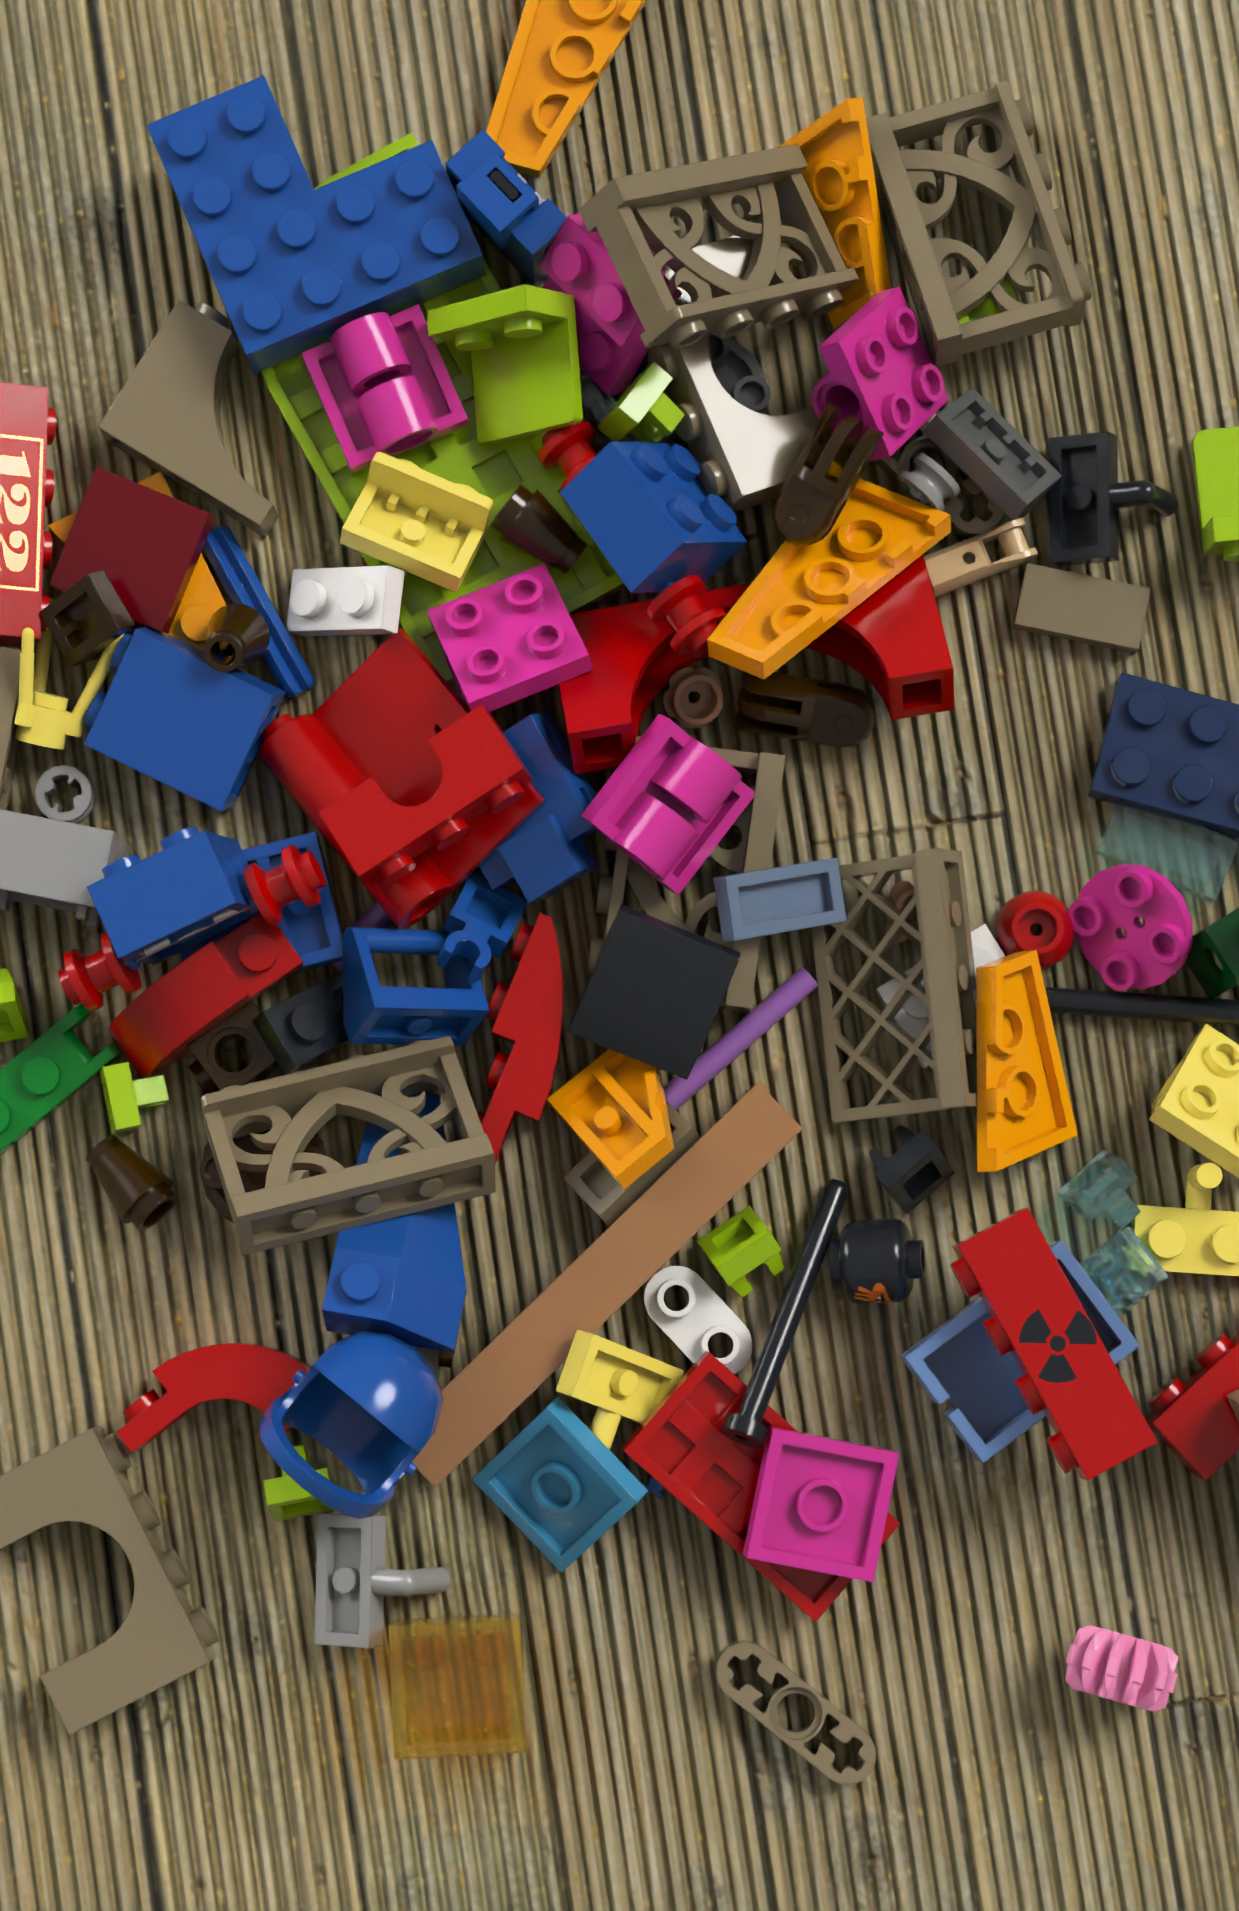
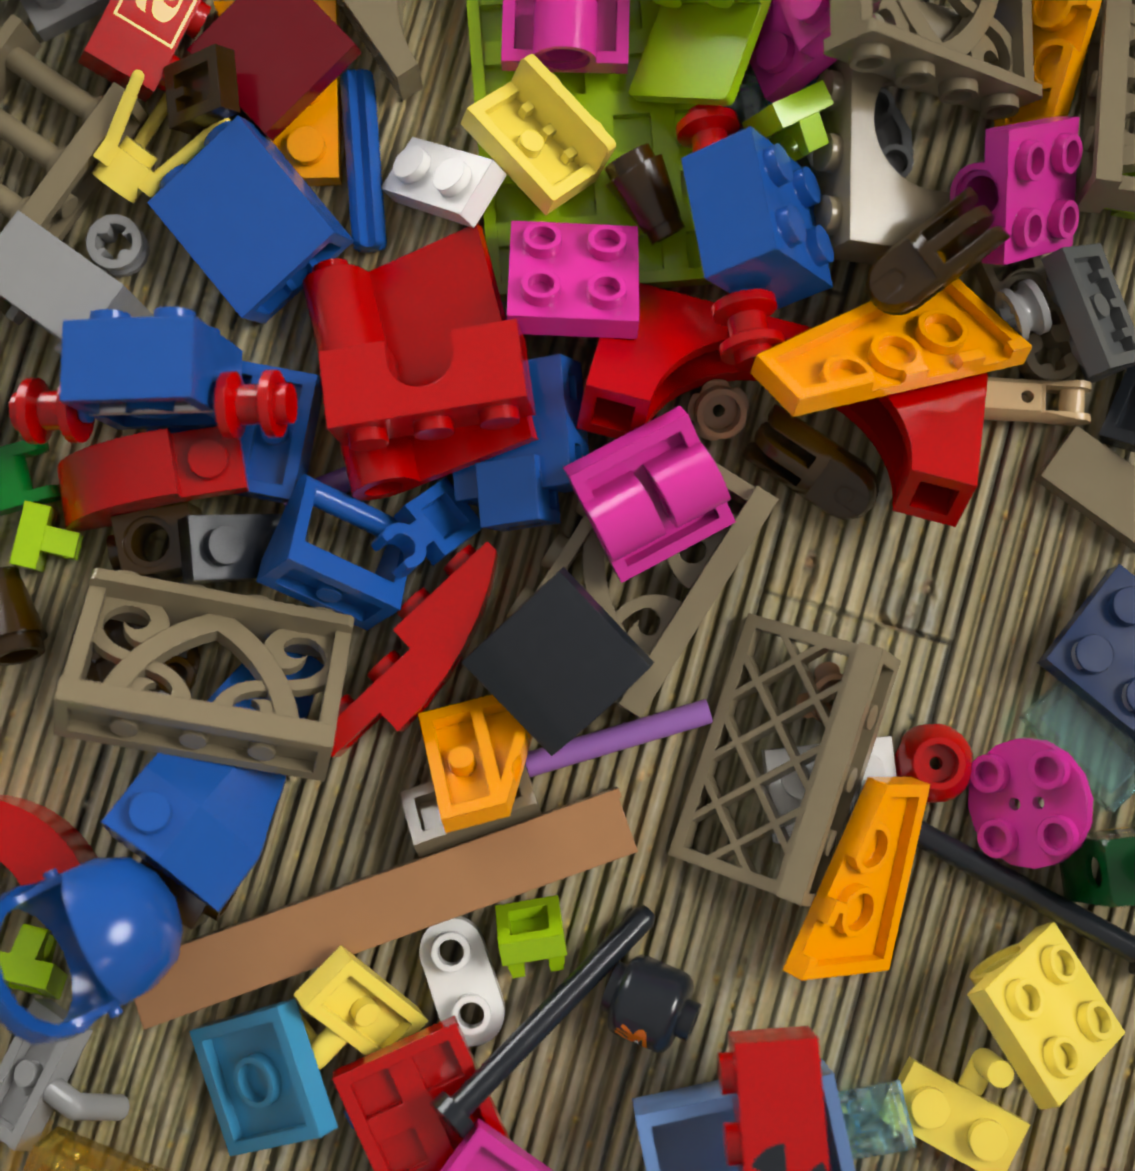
camera: 25 degrees right, 0 degrees up
dark brown cone [204,604,270,672] -> none
sand blue tile [713,858,847,942] -> none
black tile [869,1125,955,1215] -> none
clear light blue tile [1057,1149,1141,1229] -> none

